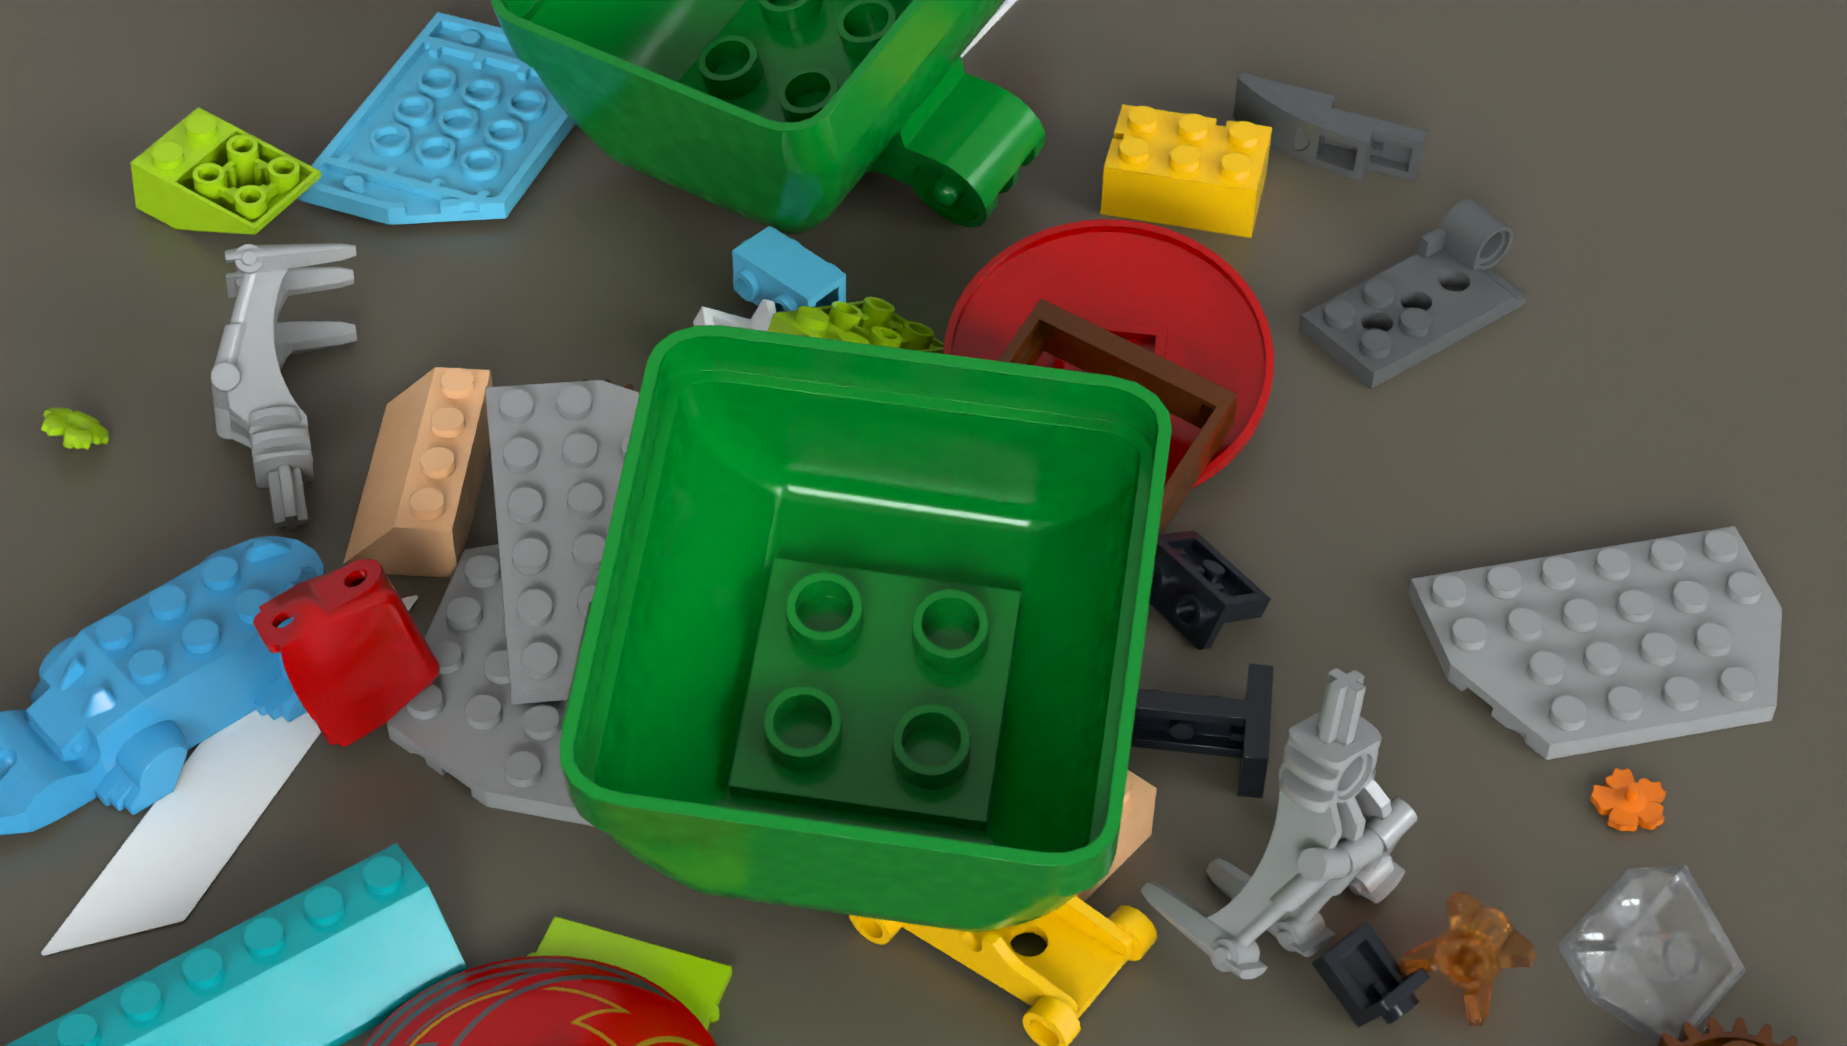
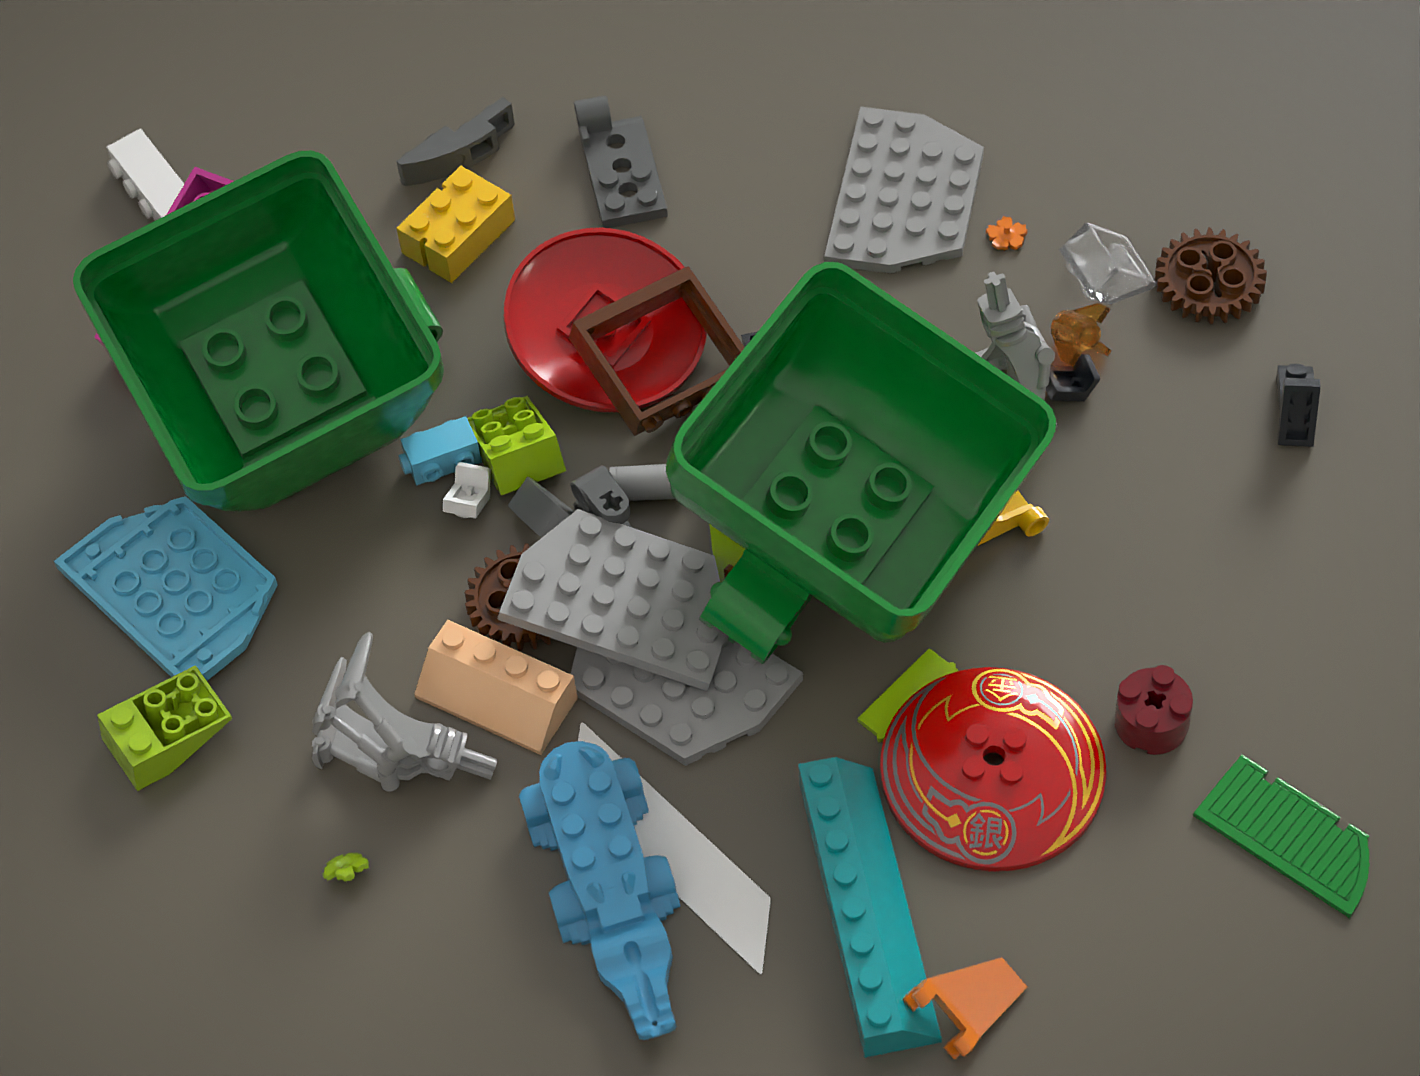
camera: 60 degrees left, 10 degrees up
red piece [253,559,440,747] -> none

